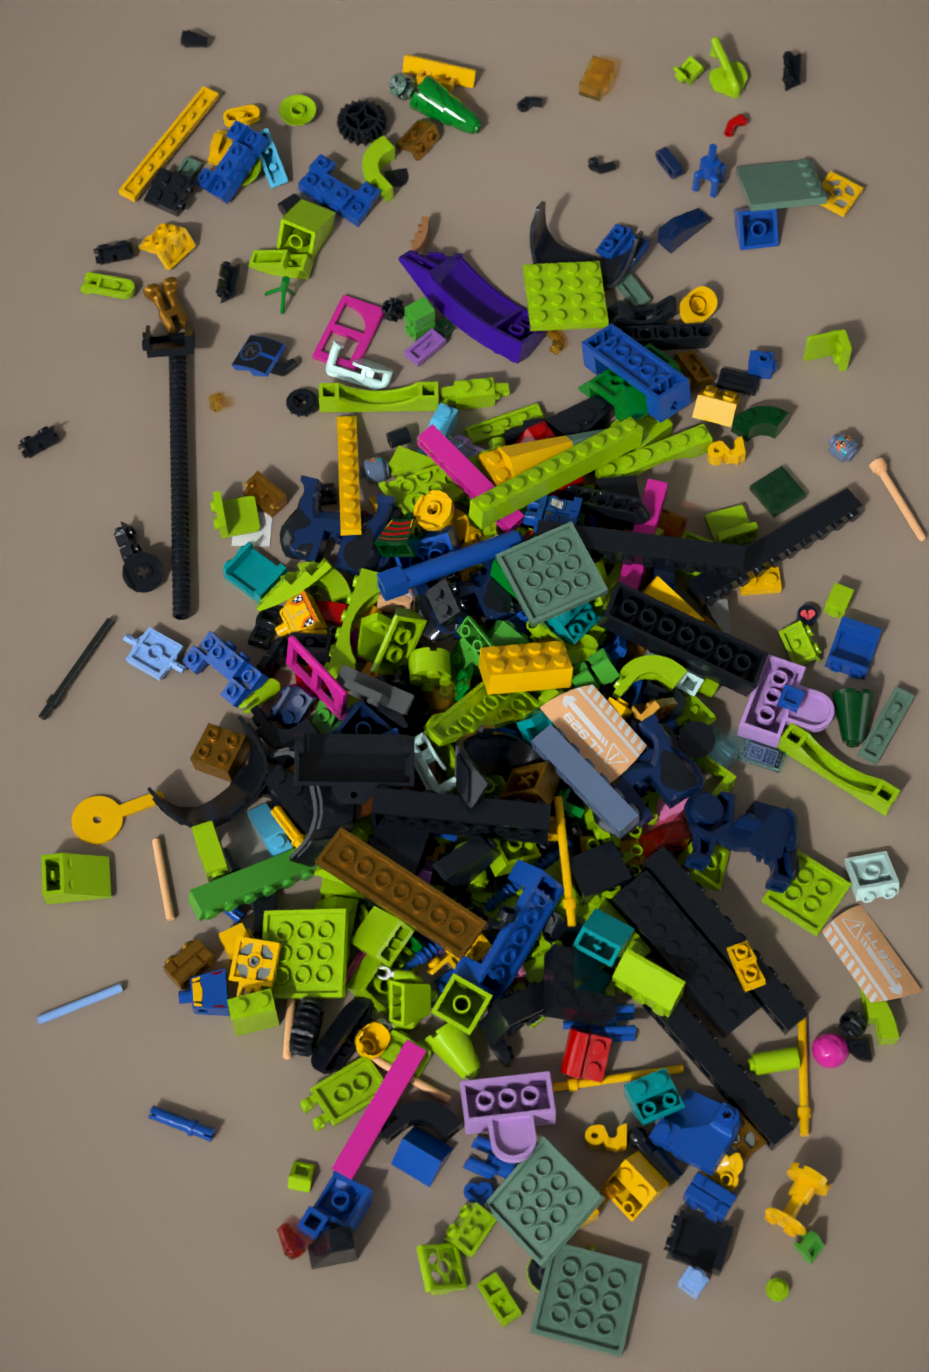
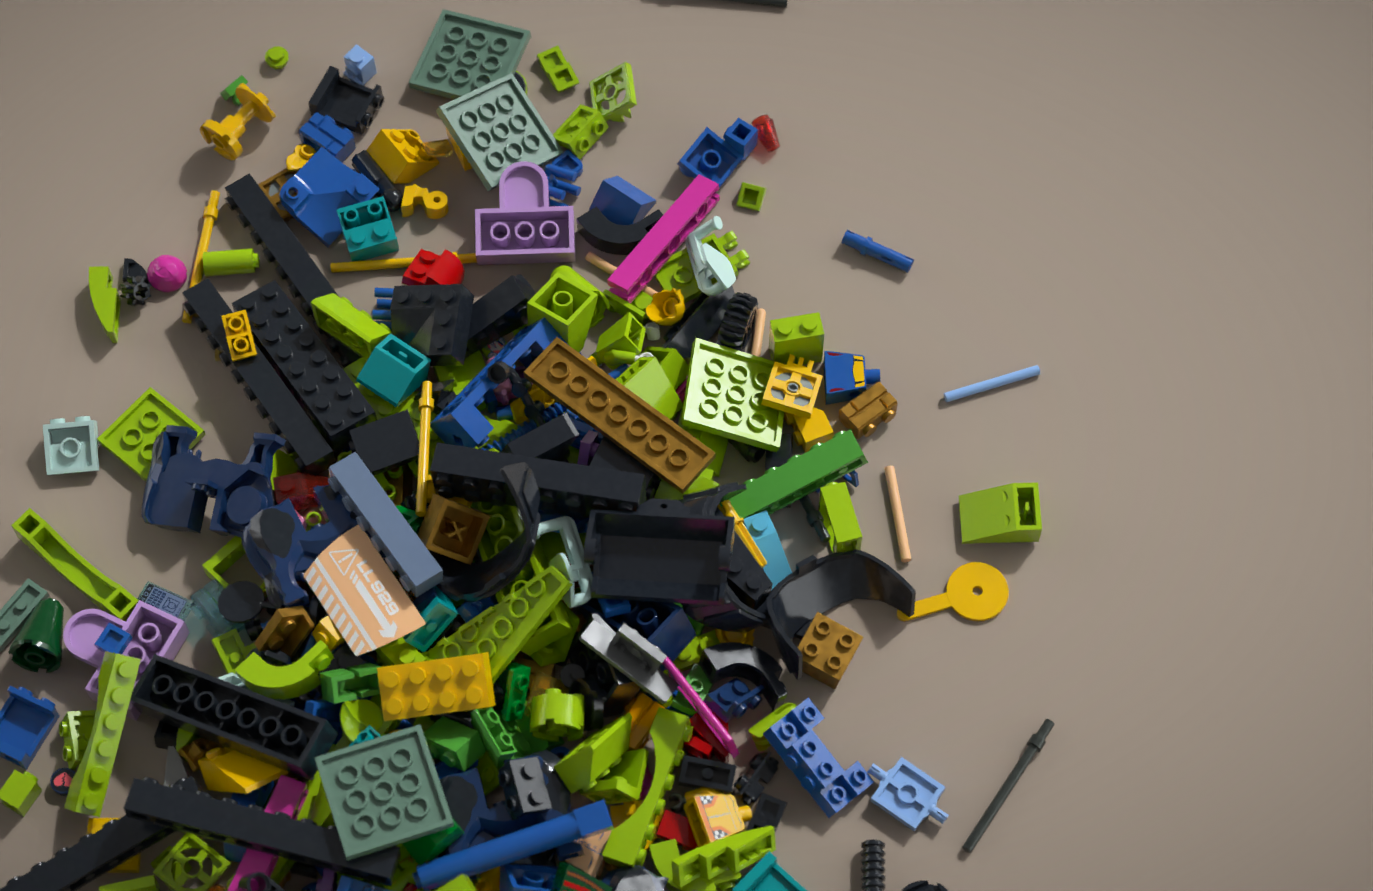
camera: 175 degrees left, 0 degrees up
black slope [308,1225,357,1269] -> none
light nougat sticker [822,905,922,1002] -> none
none -> lime arch [64,651,141,817]
none -> light aqua piece [685,216,736,296]

